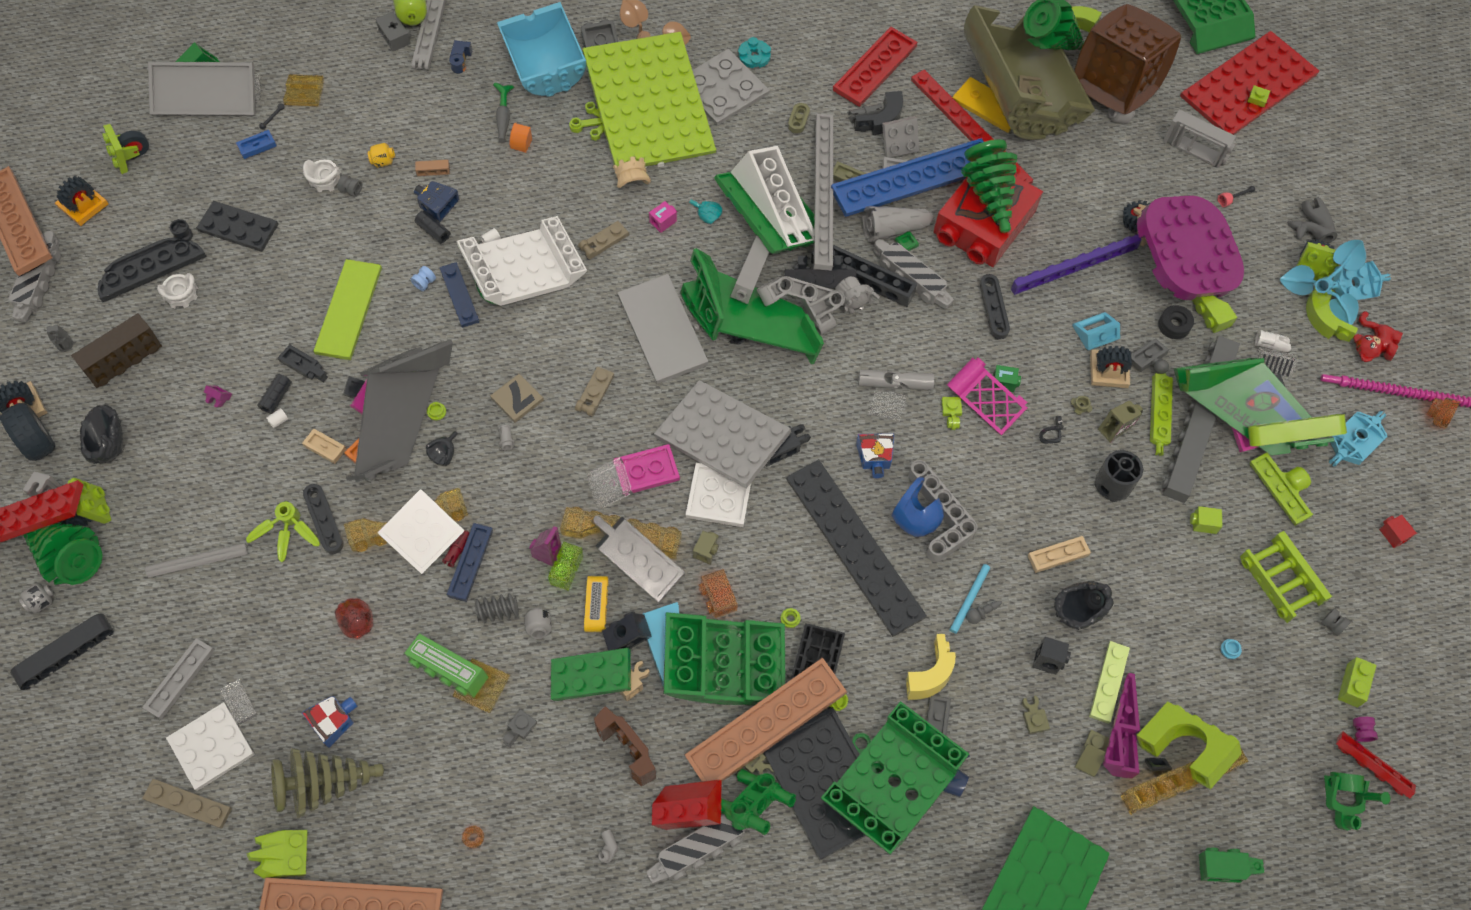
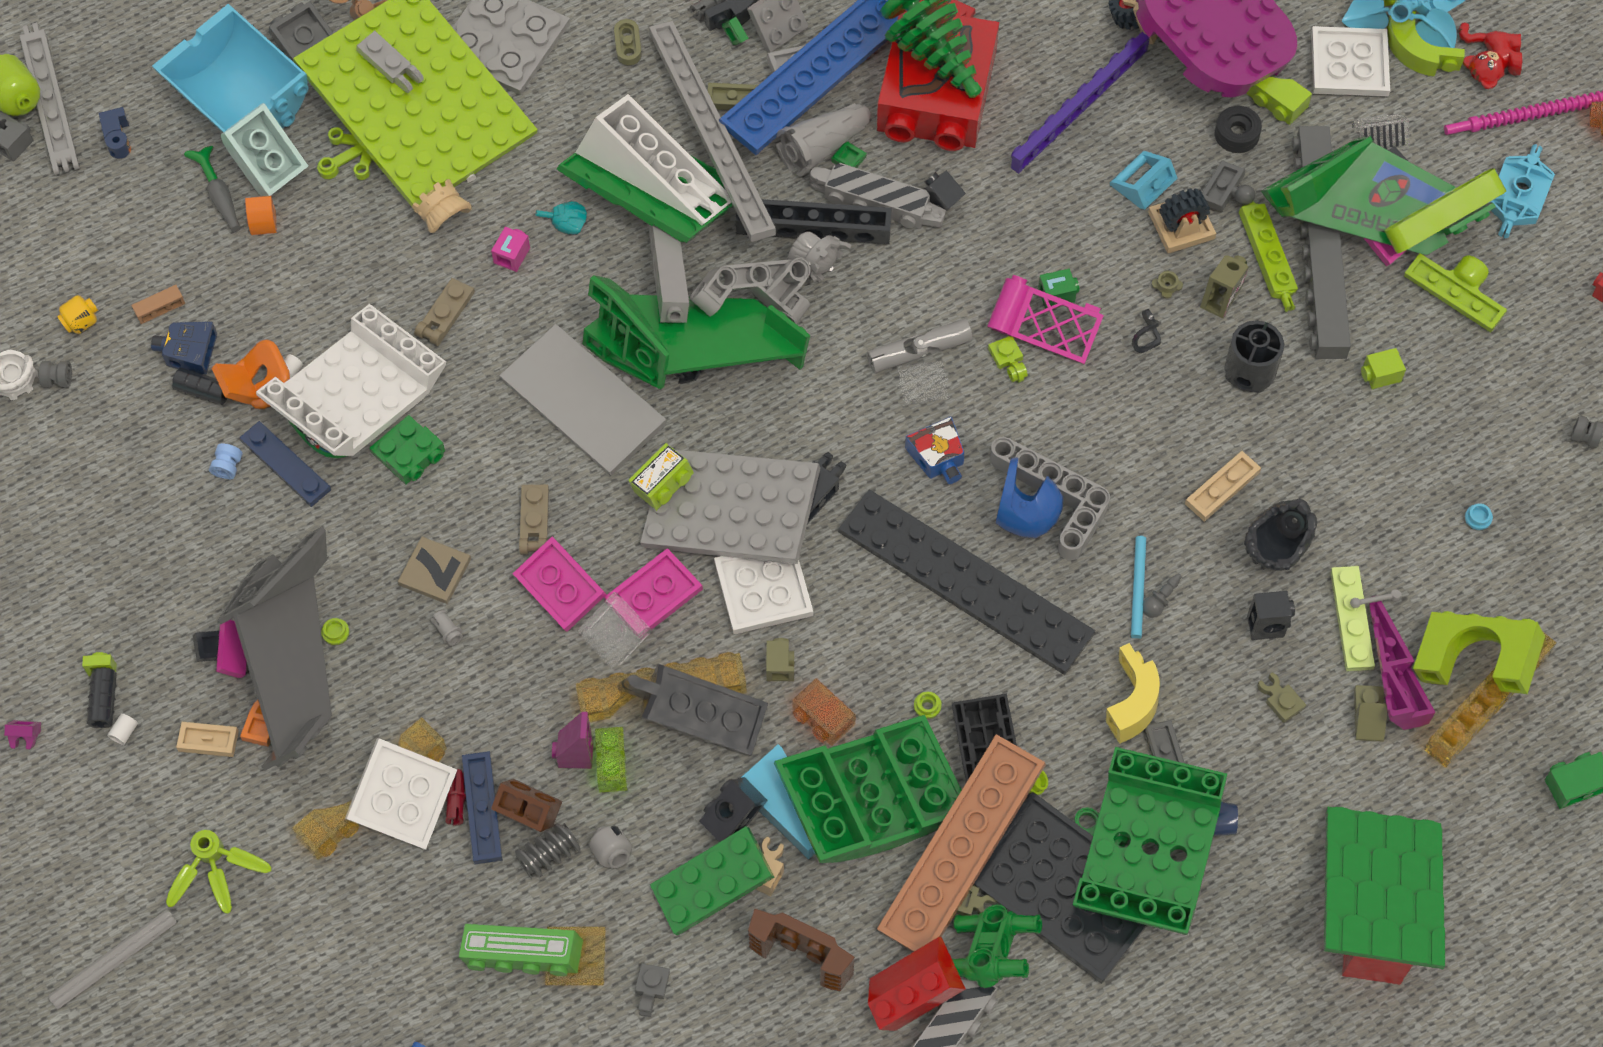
camera: 20 degrees left, 0 degrees up
black hinge [277,344,328,383] -> none
black plate [303,484,344,554] -> none
lime tile [314,259,382,360] -> none
clear red hair [335,598,373,639] -> none
black piece [426,431,458,466] -> none
yellow beam [584,576,608,632] -> none
black hinge [785,255,857,288] -> none
black plate [980,274,1010,339] -> none
black slope [1145,758,1172,777] -> none
lime fence [1240,531,1332,623] -> none
white hinge [1255,330,1291,352] -> none
none -> lime plate [82,652,117,676]
none -> orange piece [211,340,290,409]
none -> light aqua brick [221,103,308,196]
none -> light grey hinge [356,31,424,93]
none -> green plate [369,415,445,485]
none -> reddish brown brick [491,779,563,832]
none -> dark pink plate [512,536,607,632]
none -> brick [628,443,694,511]
none -> green tile [722,17,749,46]
none -> black brick [923,170,966,211]
none -> white plate [1311,26,1390,97]
none -> light grey hinge [1350,589,1402,608]

